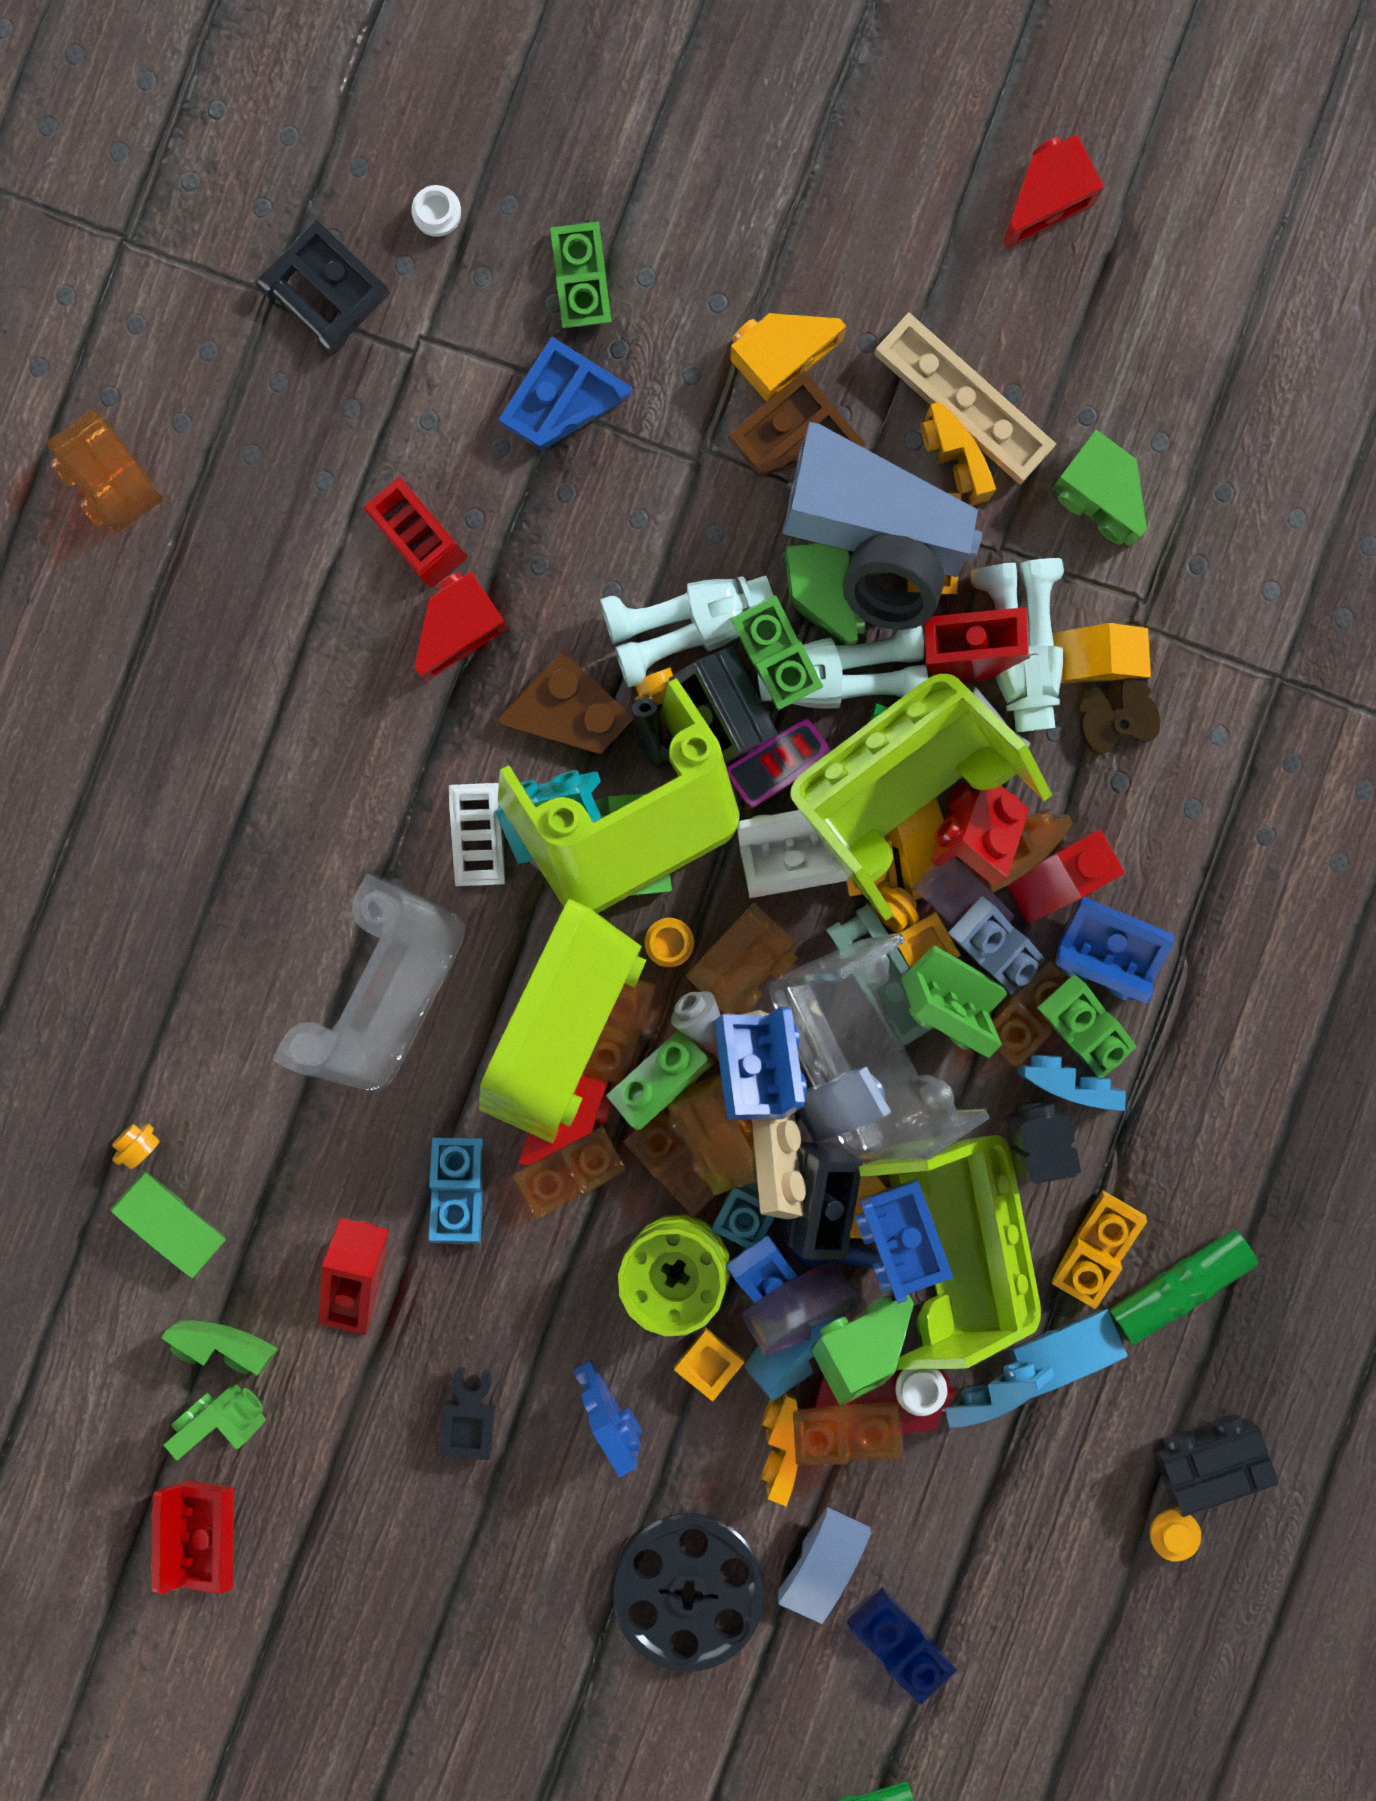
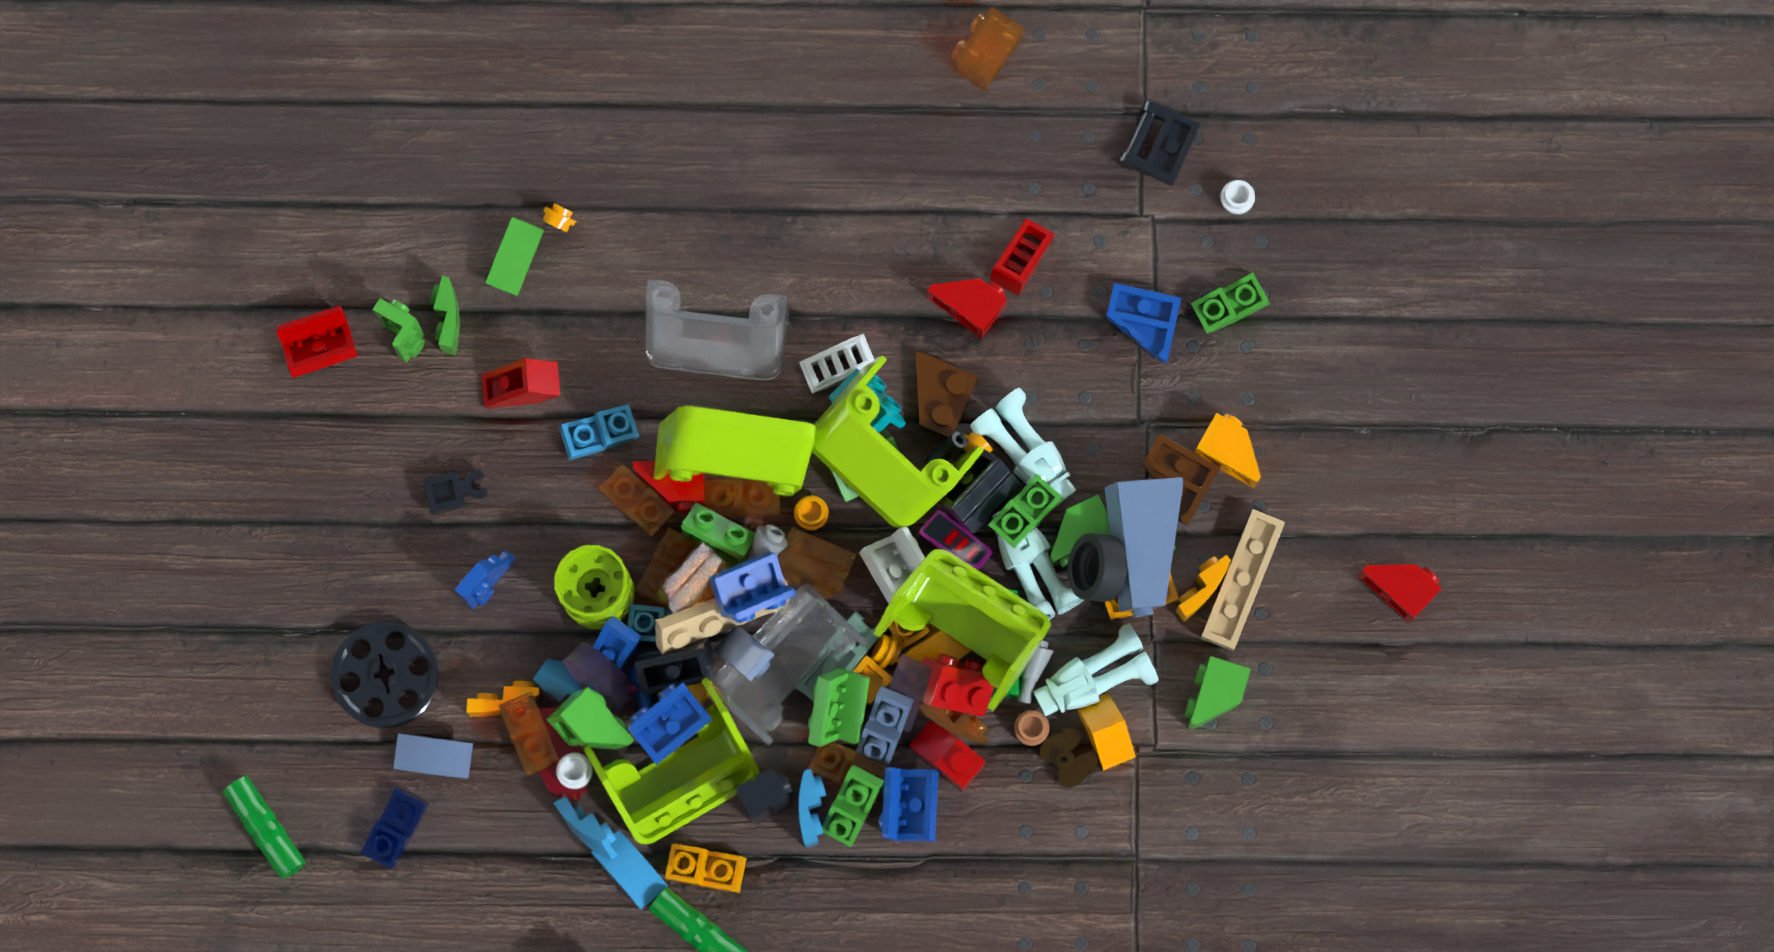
camera: 65 degrees right, 10 degrees down
light orange plate [674,1327,744,1402] -> none
red slope [925,607,1030,684] -> none
none -> nougat plate [1014,710,1049,746]

